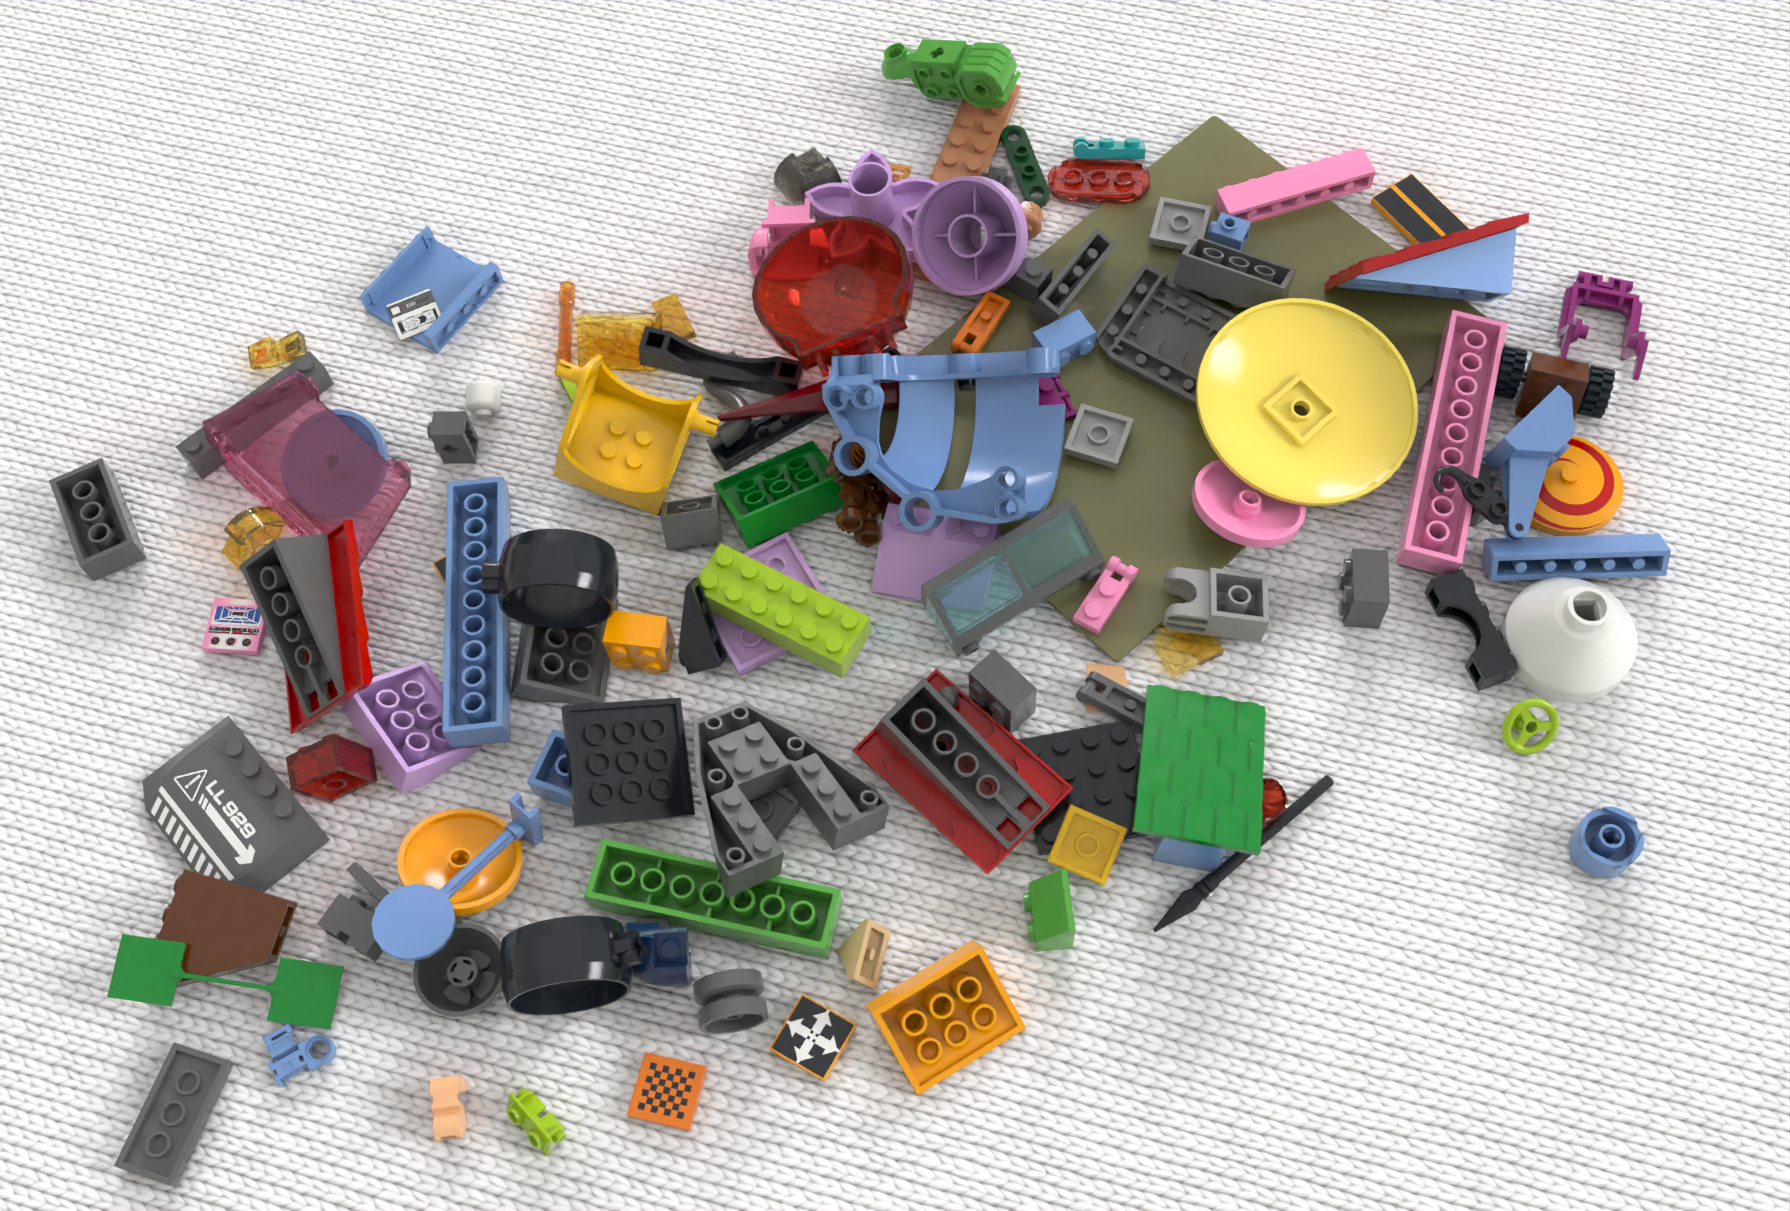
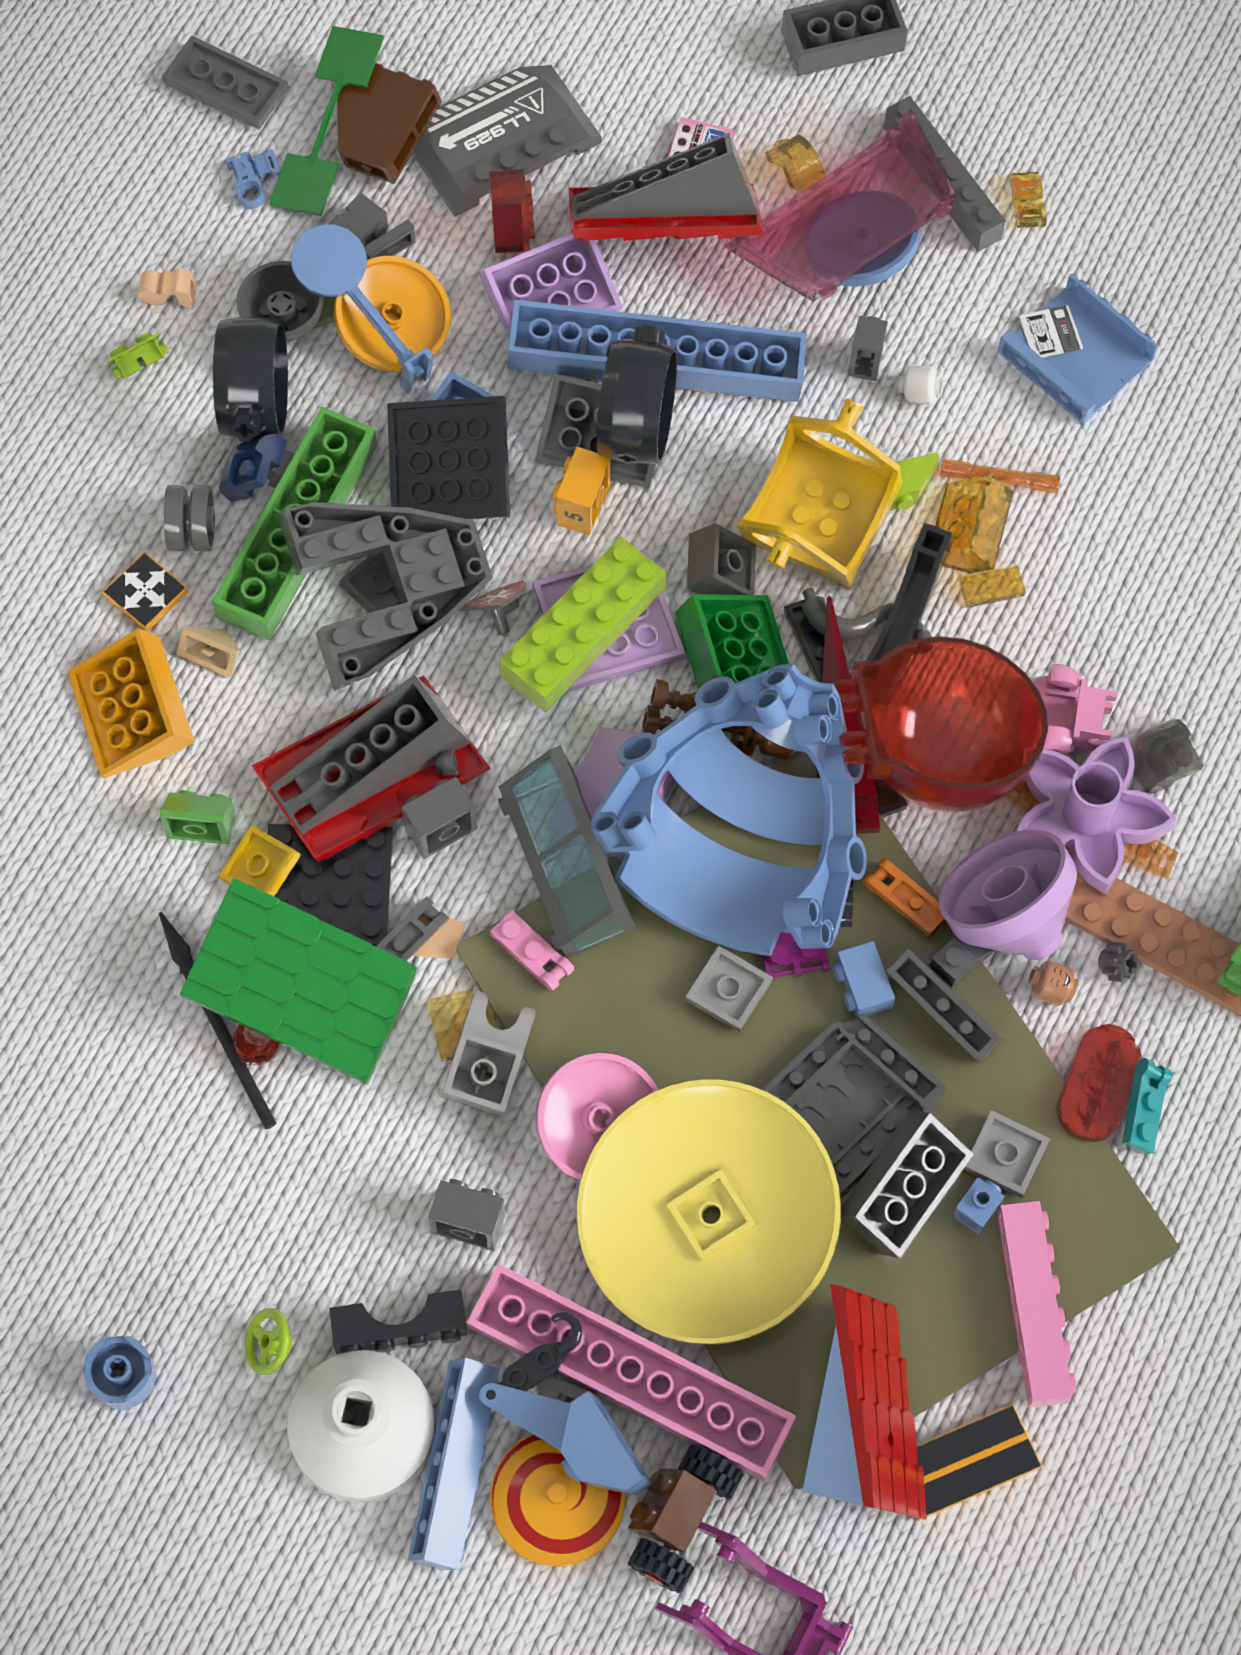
camera: 95 degrees right, 5 degrees up
orange tile [627,1052,708,1132] -> none
black slope [678,577,727,675] -> none
dark green plate [1001,125,1050,208] -> none
none -> shield [459,580,527,635]

